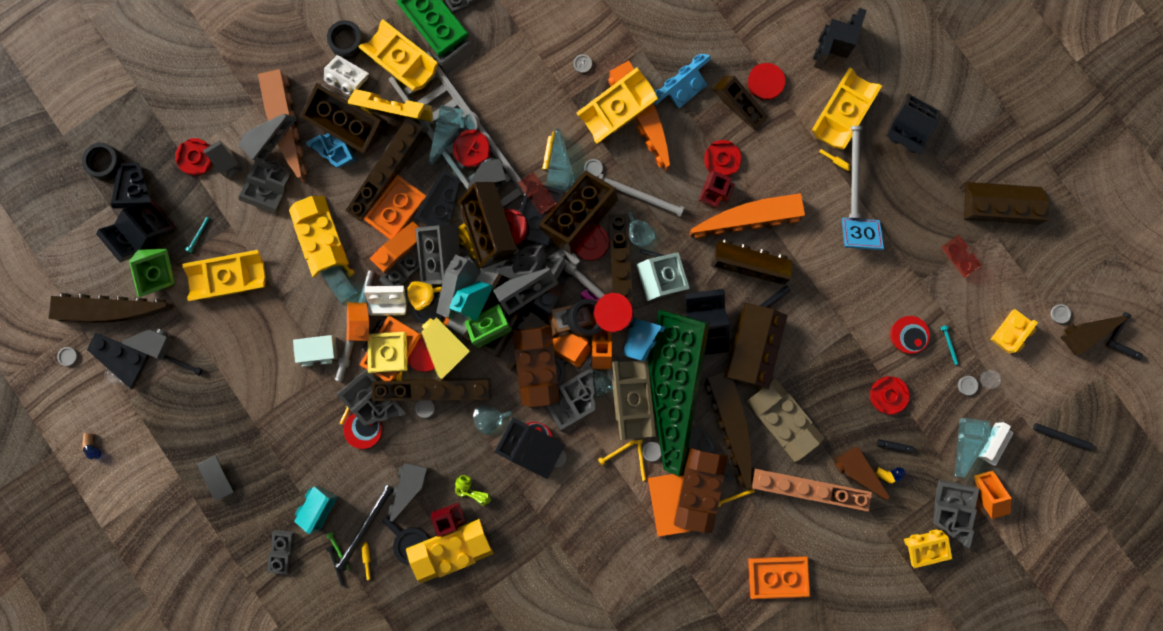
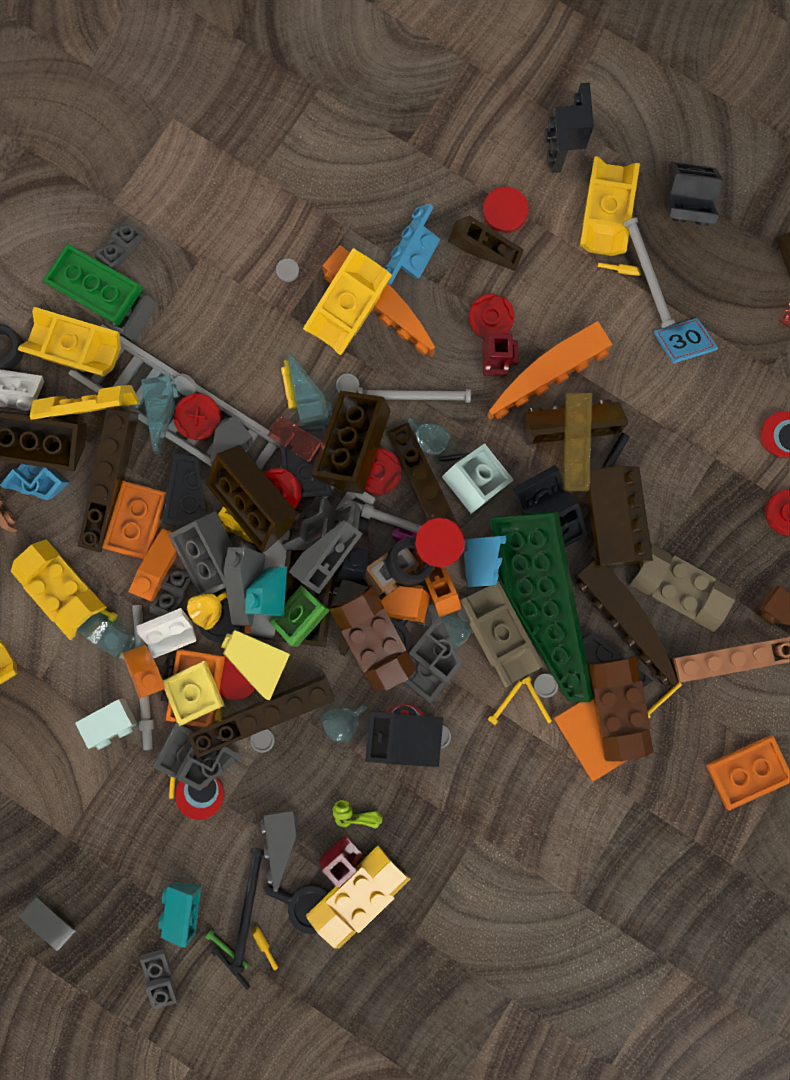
camera: 20 degrees left, 0 degrees up
none -> clear yellow tile [563,393,592,491]

